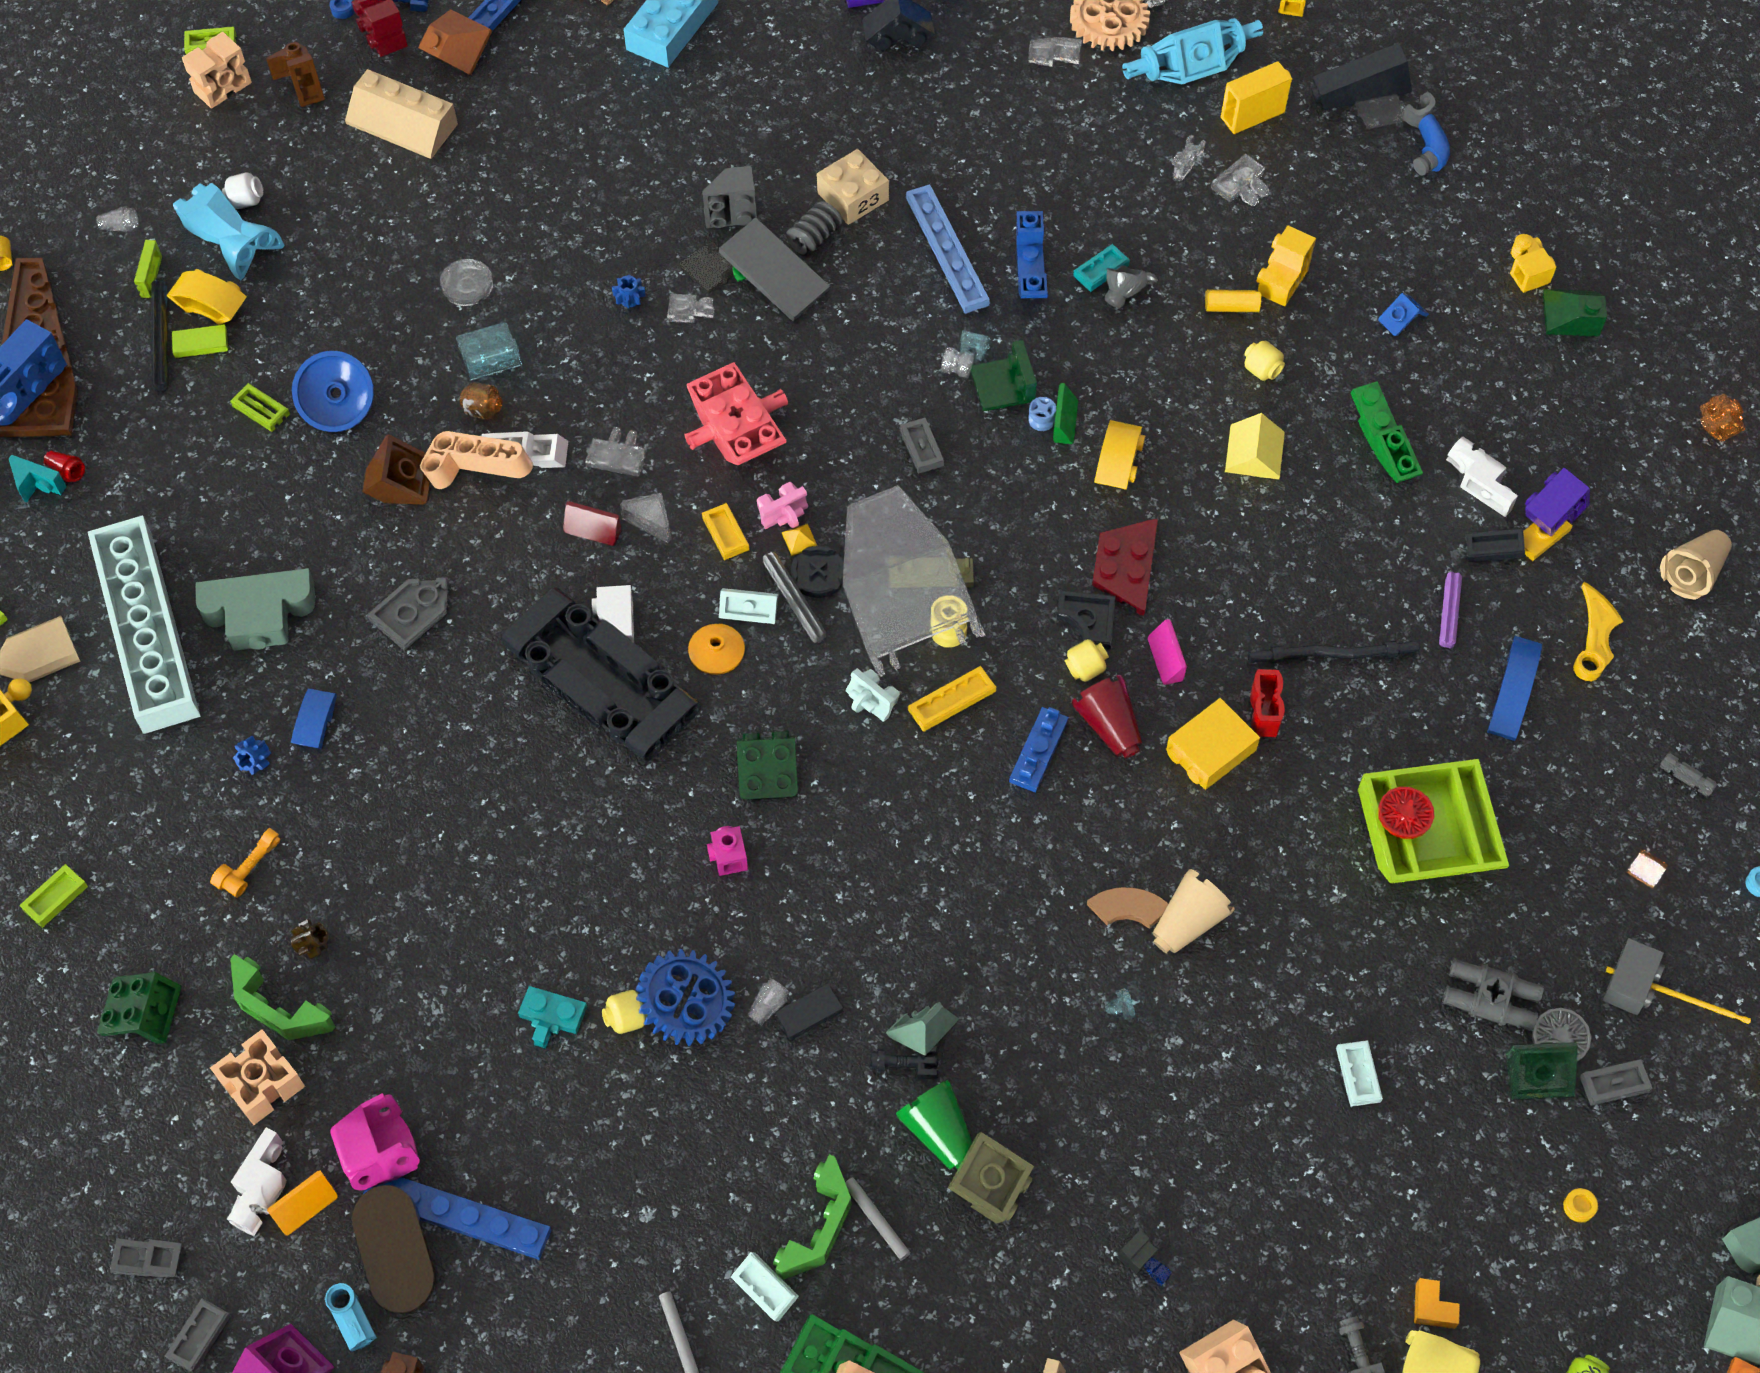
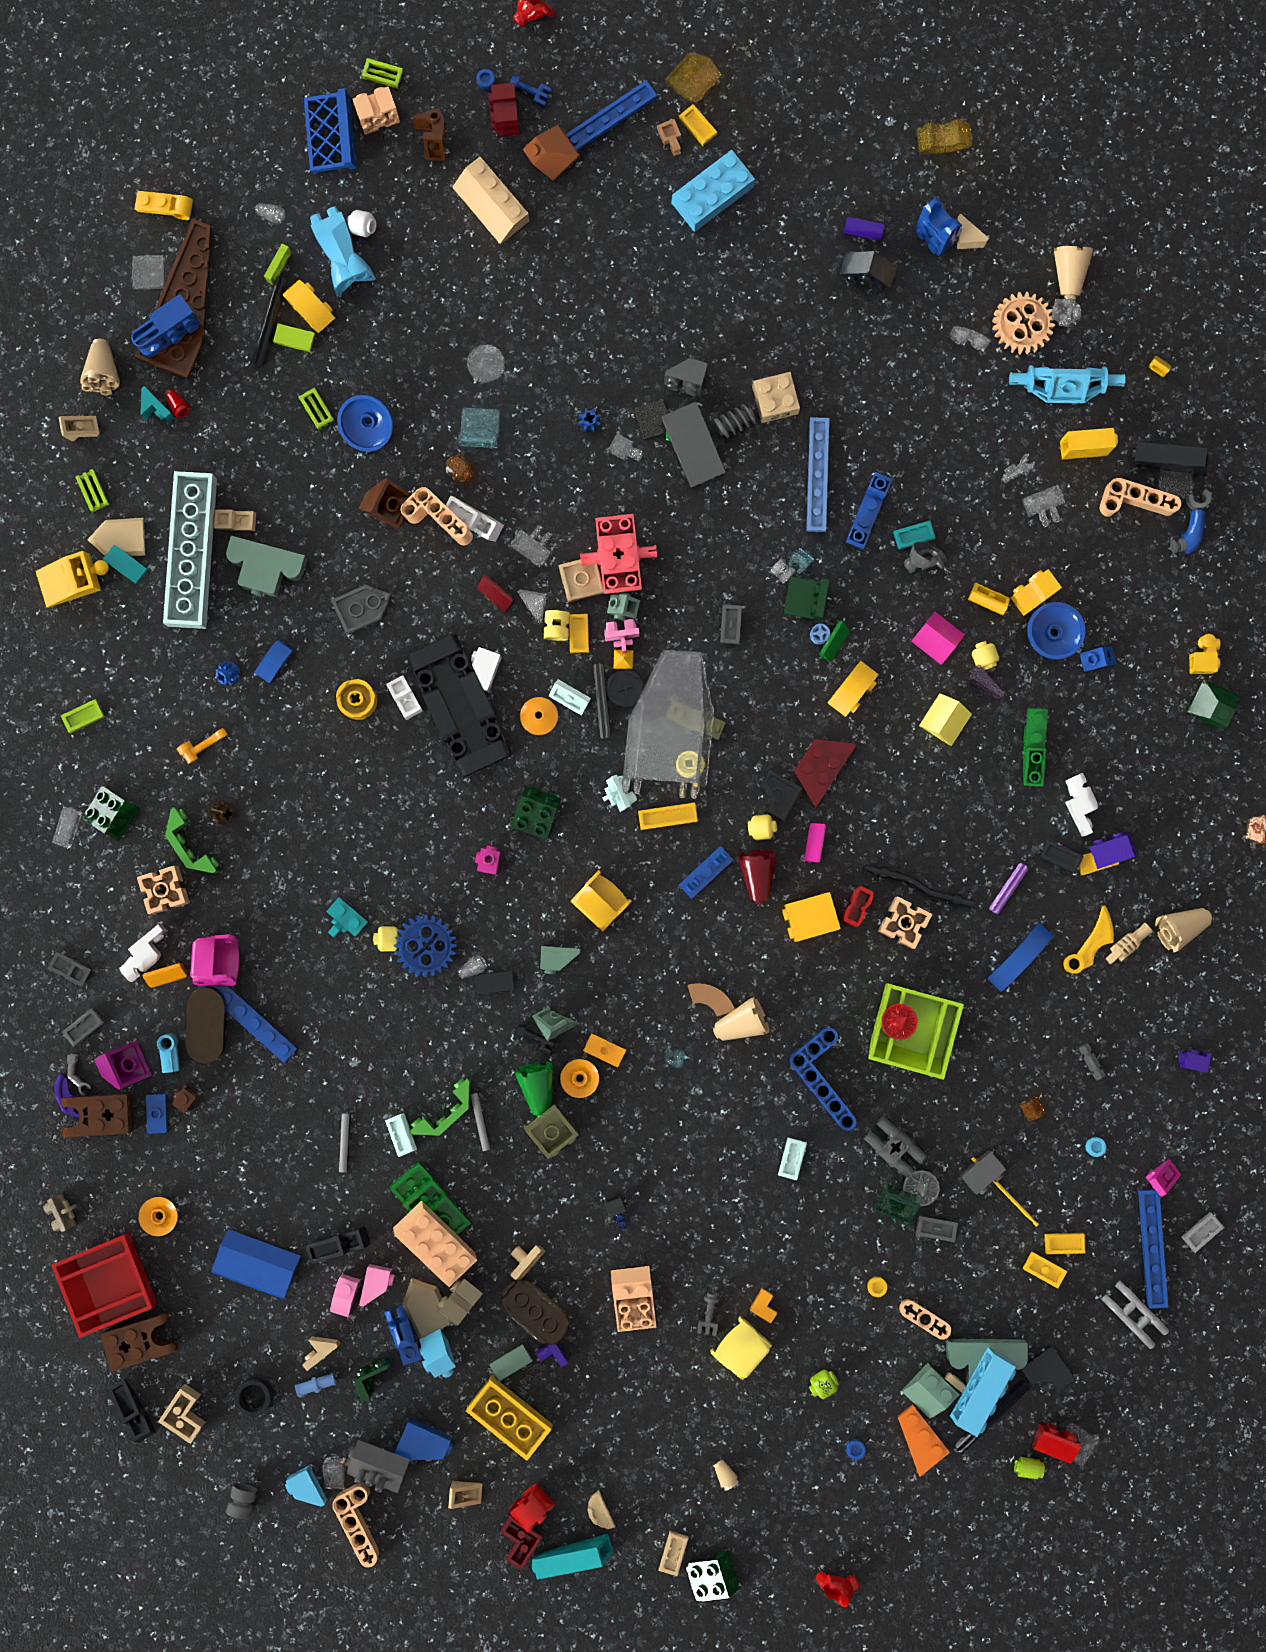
camera: 25 degrees right, 25 degrees up
none -> clear slope [52,806,82,848]
none -> teal slope [103,544,148,584]
none -> tan slope [214,510,256,532]
none -> blue fence [304,88,357,173]
none -> yellow brick [336,679,377,720]
none -> white slope [386,675,423,720]
none -> sand green slope [540,946,581,974]
none -> light yellow wheel [544,610,570,641]
none -> tan tile [558,559,604,603]
none -> light orange dish [560,1059,599,1098]
none -> yellow piece [570,870,632,932]
none -> light orange plate [583,1033,626,1067]
none -> sand green brick [607,592,640,621]
none -> blue beam [789,1027,856,1131]
none -> light nougat brick [878,897,932,949]
none -> light nougat beam [899,1299,951,1339]
none -> dark pink slope [911,612,965,665]
none -> clear purple slope [968,664,1005,699]
none -> blue dish [1027,602,1086,660]
none -> light nougat beam [1100,478,1181,517]
none -> tan hinge [1106,923,1153,965]

